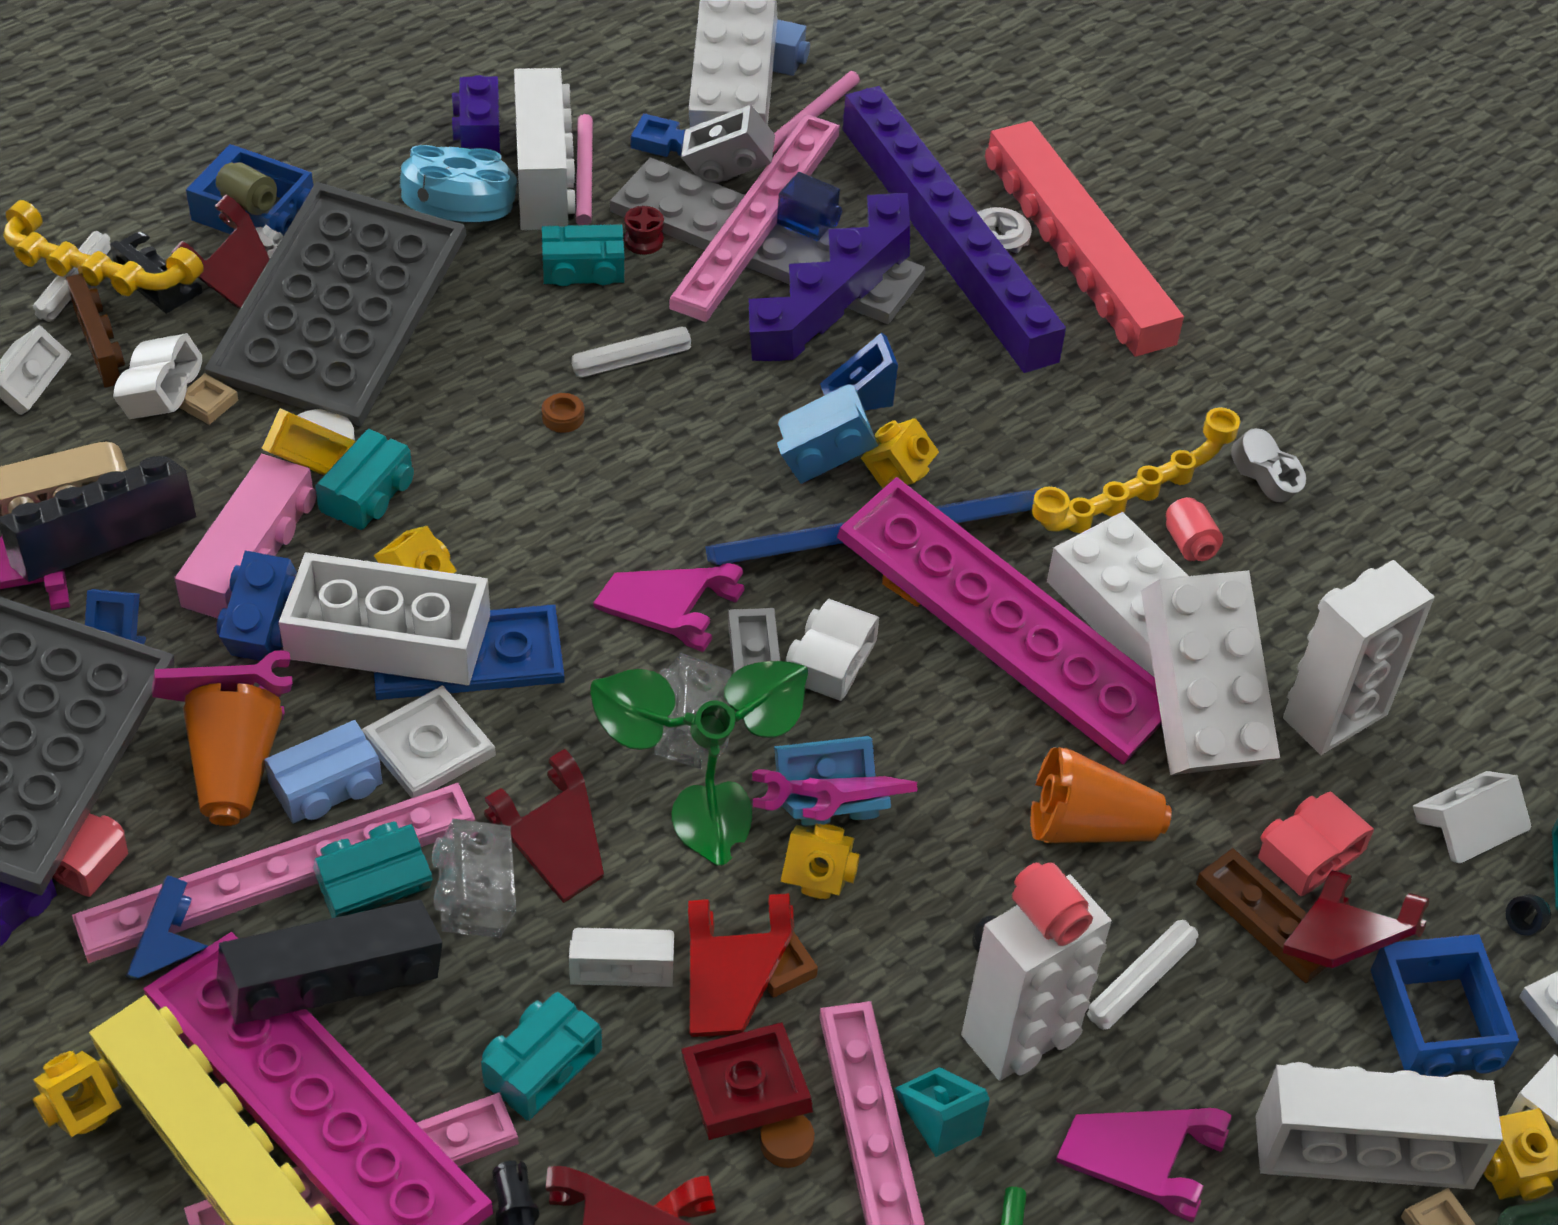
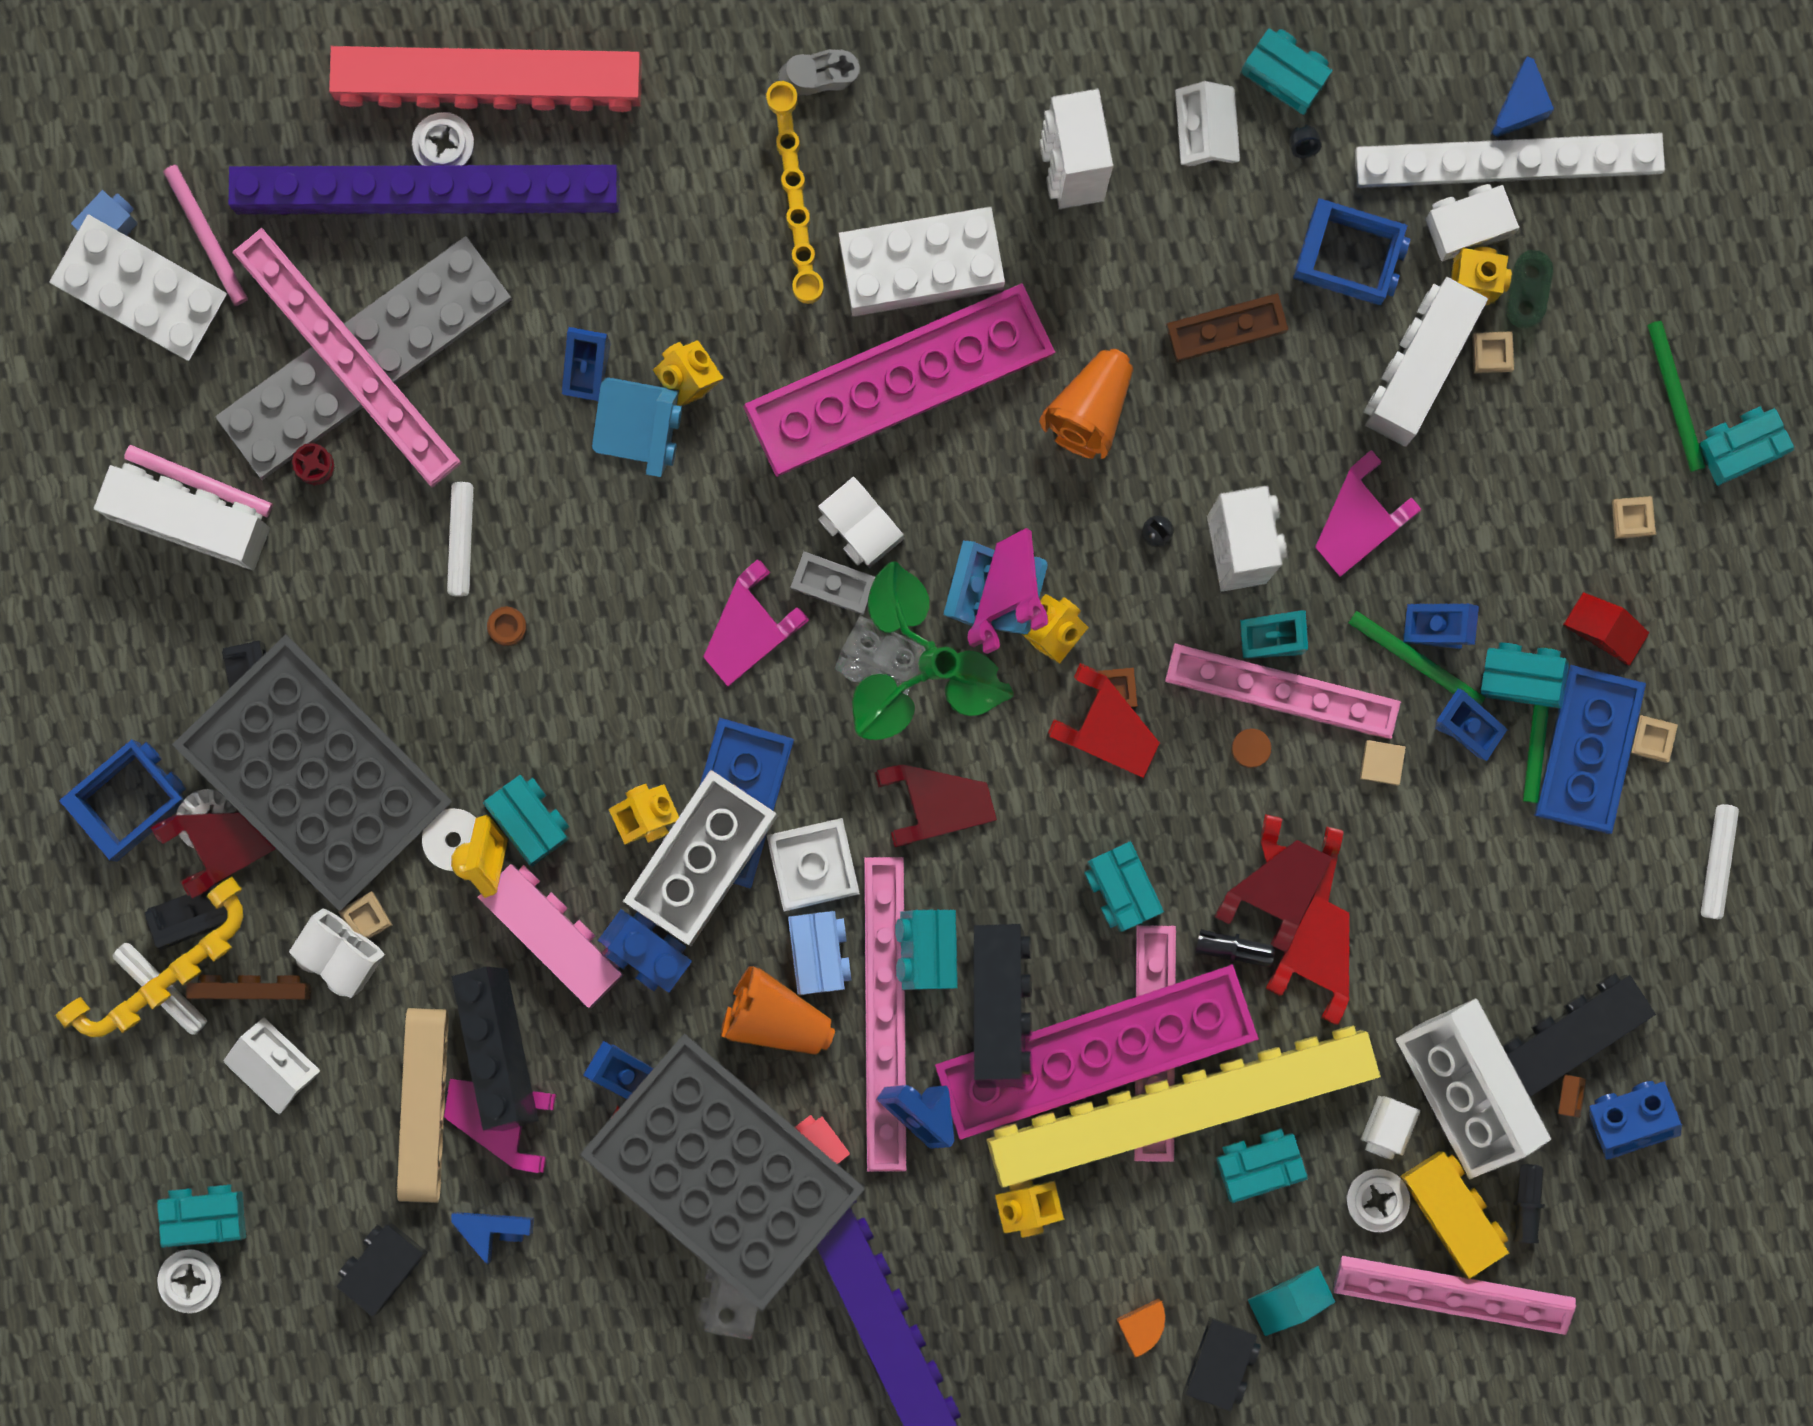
camera: 65 degrees left, 35 degrees up
dark pink flag [152,650,293,720] -> none
olive brick [216,162,277,215] -> none
medium azure piece [400,145,517,222] -> none
clear brick [432,819,516,938] -> none
dark purple brick [452,75,501,155] -> none
teal brick [542,225,624,286] -> none
white panel [569,928,674,987] -> none
blue plate [631,114,685,157] -> none
light grey brick [681,104,775,183] -> none
dark red plate [681,1022,813,1140] -> none
blue tile [705,488,1041,565] -> none
dark purple brick [749,193,910,361] -> none
clear blue brick [777,172,842,241] -> none
coral brick [1012,862,1093,946] -> none
white axle [1087,920,1198,1030] -> none
white brick [1141,570,1280,775] -> none
coral brick [1166,497,1223,561] -> none
coral brick [1258,792,1374,896] -> none
dark red flag [1283,870,1430,968] -> none

